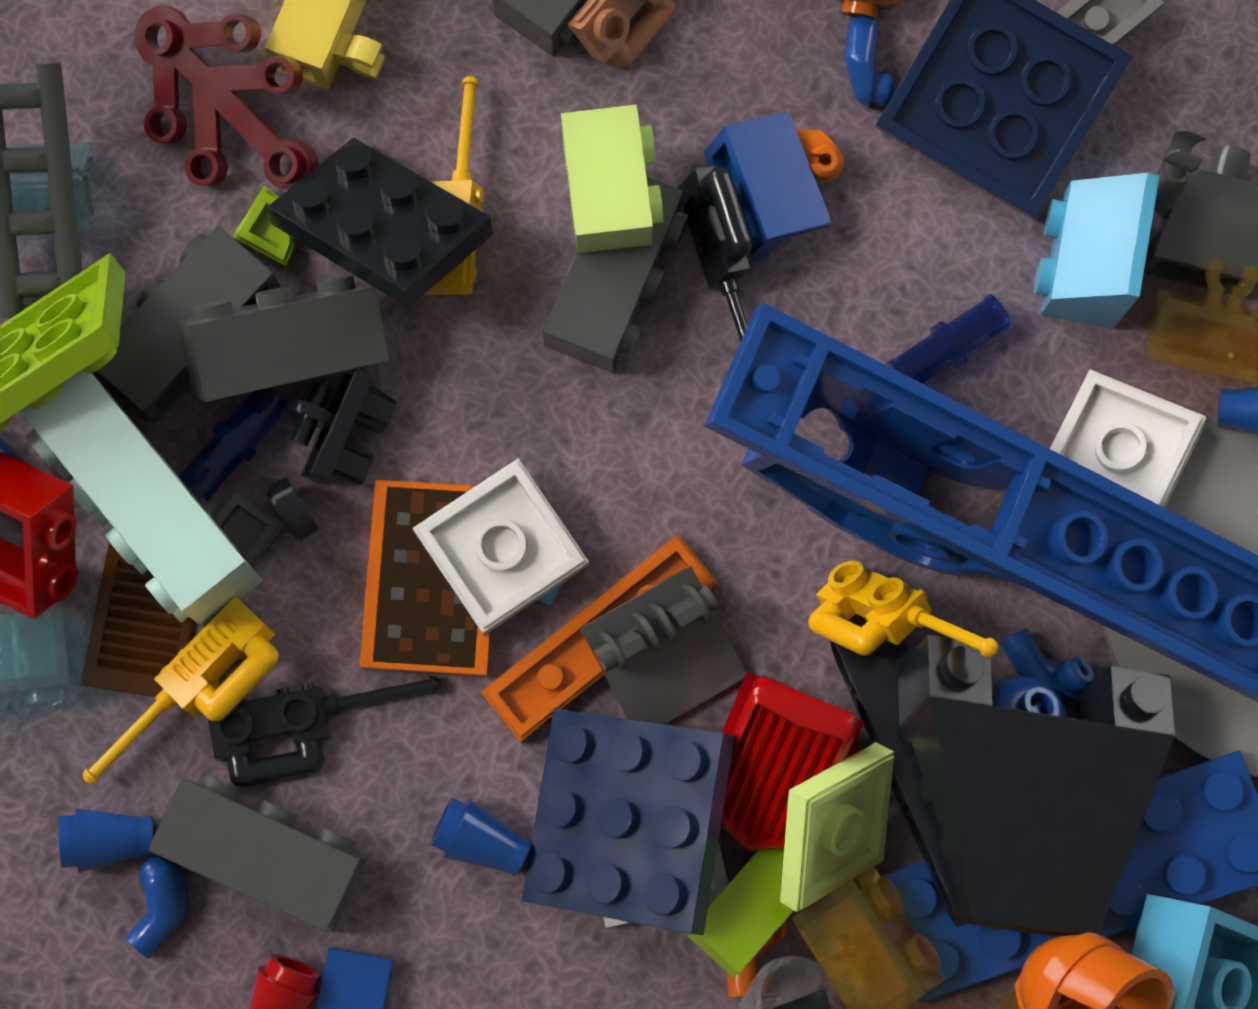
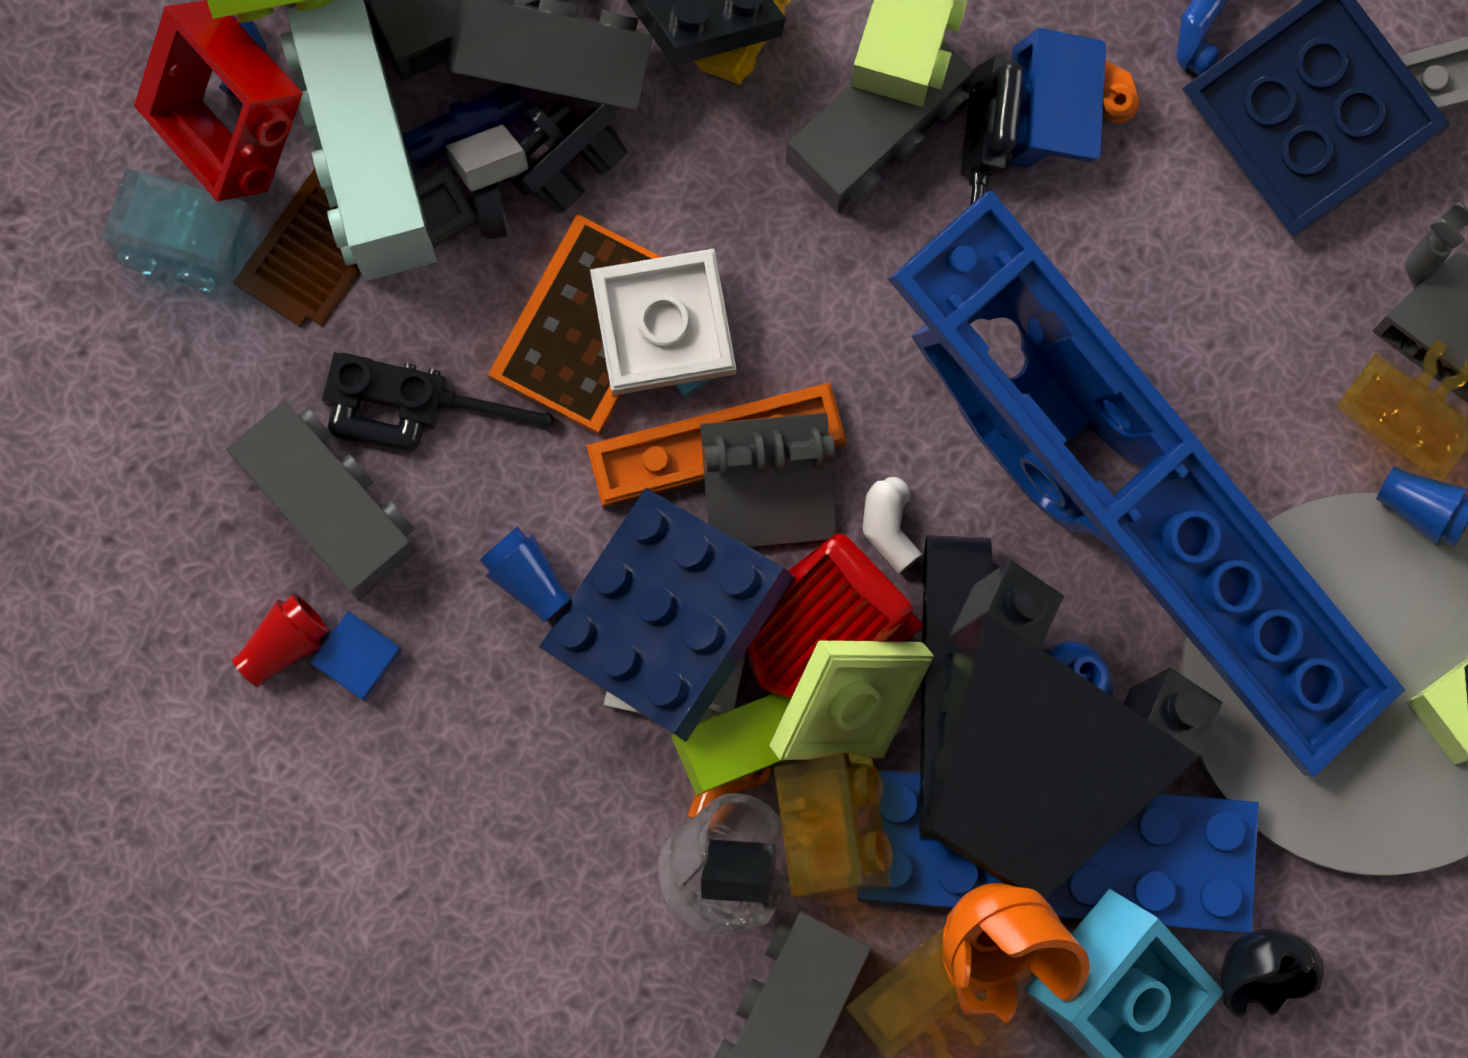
camera: 25 degrees right, 0 degrees up
blue cone [59,808,154,873] -> none
yellow piece [83,596,279,785] -> none
blue arm [125,856,189,958] -> none
yellow piece [808,560,998,658] -> none
clear blue pin [886,294,1012,384] -> none
blue arm [1000,628,1094,701] -> none
medium azure slope [1034,173,1160,329] -> none
white tile [1050,370,1206,508] -> none
none -> light grey tile [445,124,529,191]
none -> white arm [862,477,922,575]

